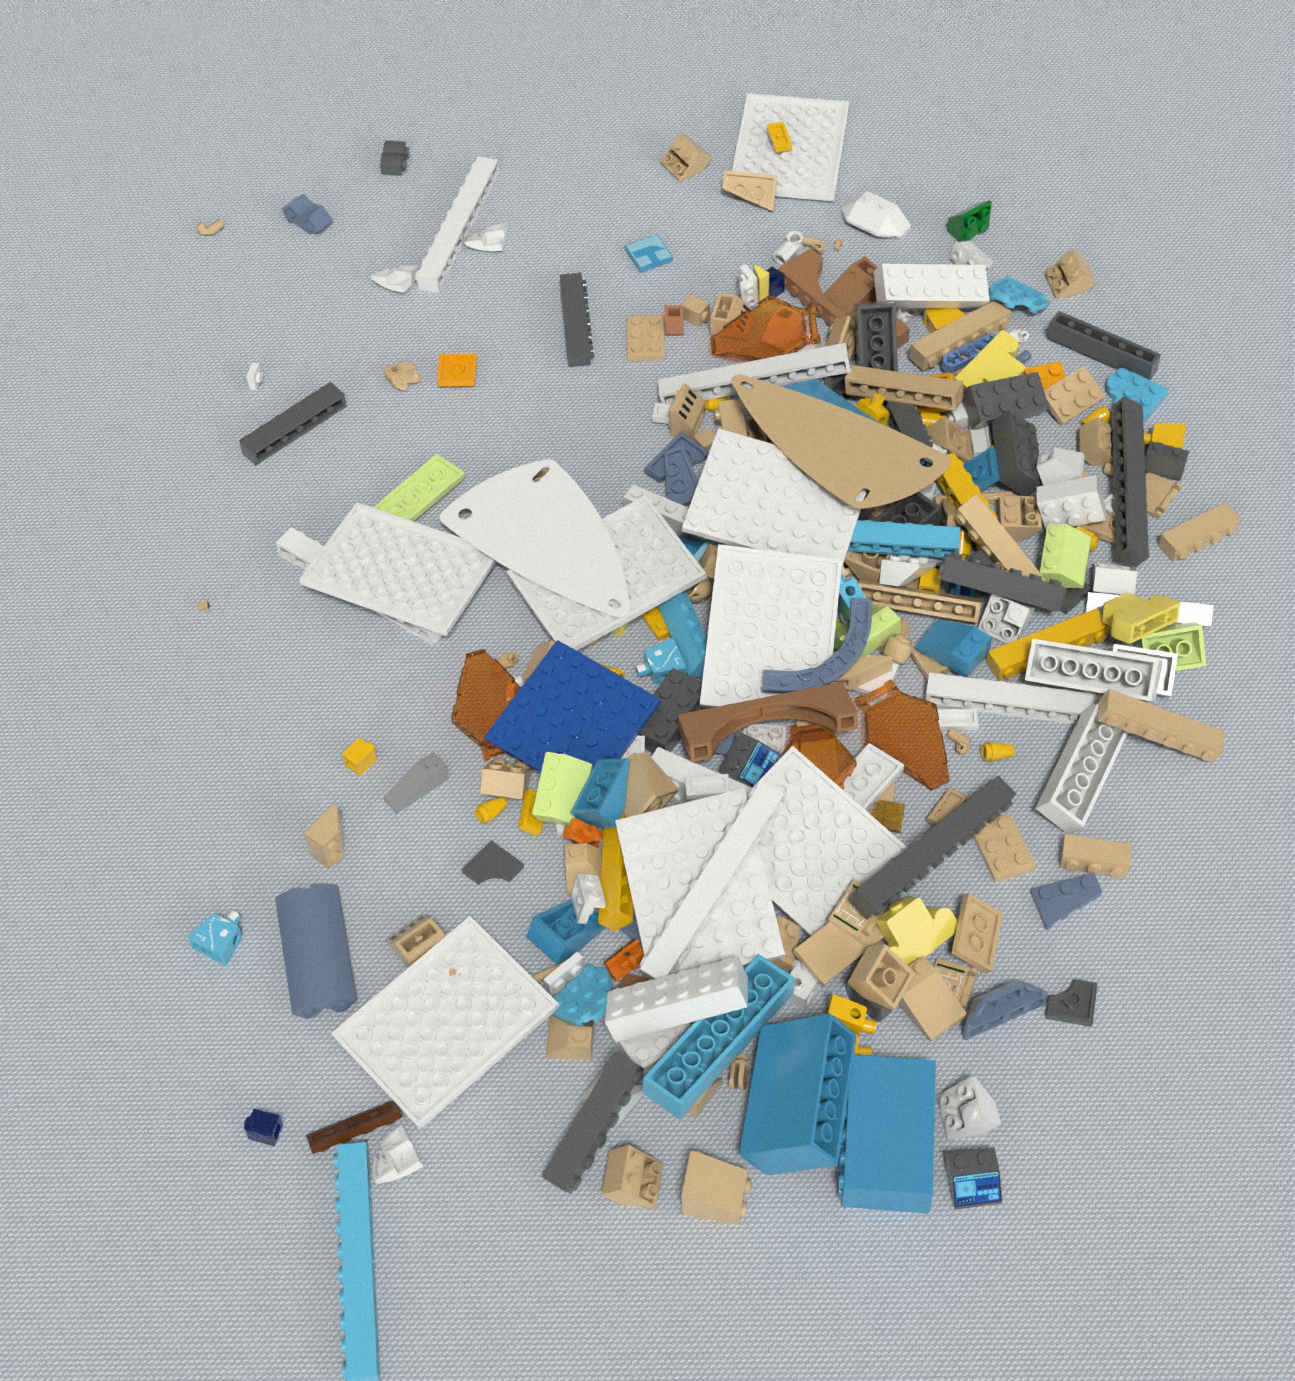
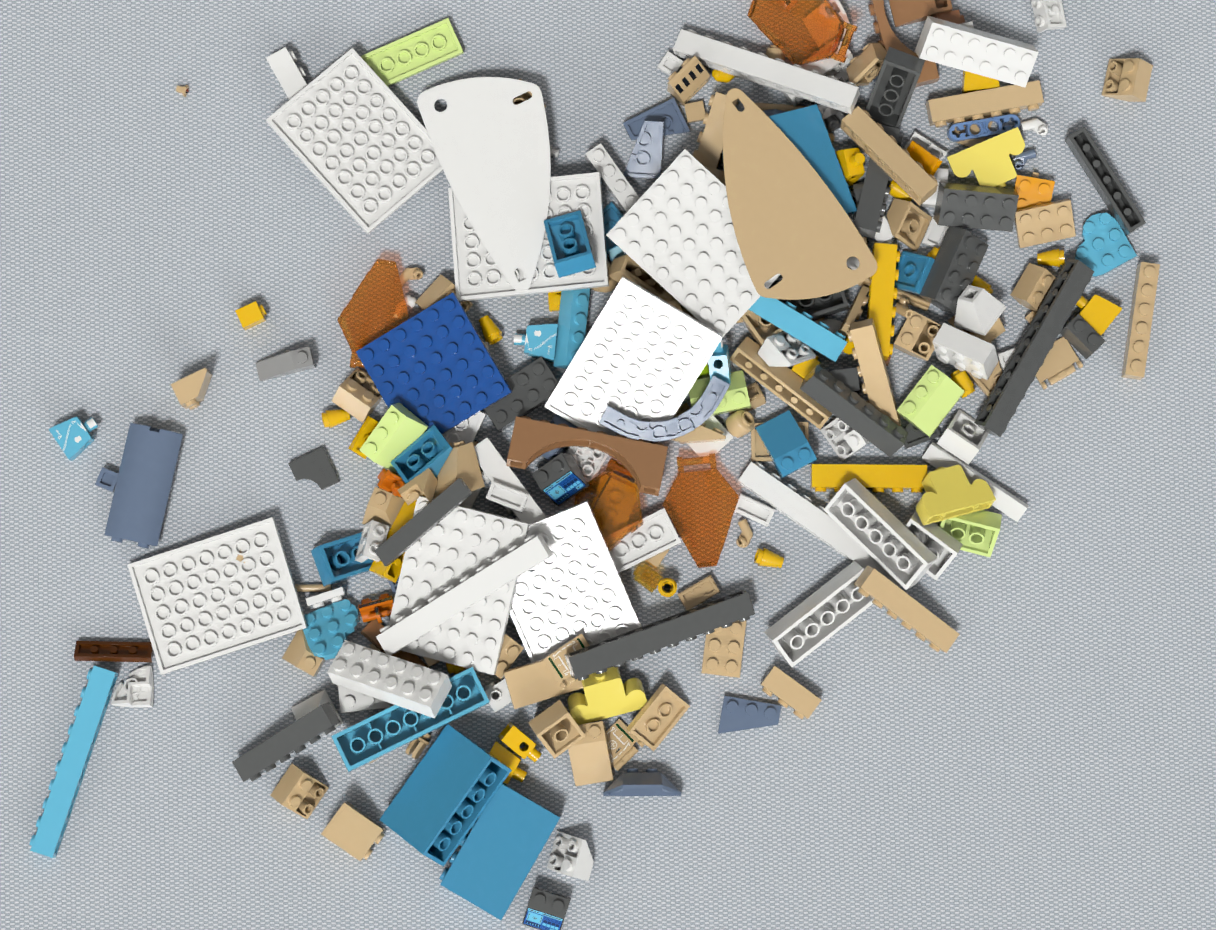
camera: 25 degrees right, 30 degrees up
clear blue brick [244,1109,283,1146] -> none
tan slope [385,914,445,968] -> none
medium azure plate [989,276,1050,313] -> none
dark grey tile [1046,979,1098,1027] -> none
tan brick [1158,502,1241,562] -> none
none -> sand blue plate [95,467,118,493]
none -> dark grey tile [375,478,473,566]
none -> tan slope [397,468,438,505]
none -> dark azure slope [544,210,596,278]
none -> yellow cone [658,578,677,597]
none -> tan arm [896,297,913,318]
none -> tan brick [1121,262,1160,380]

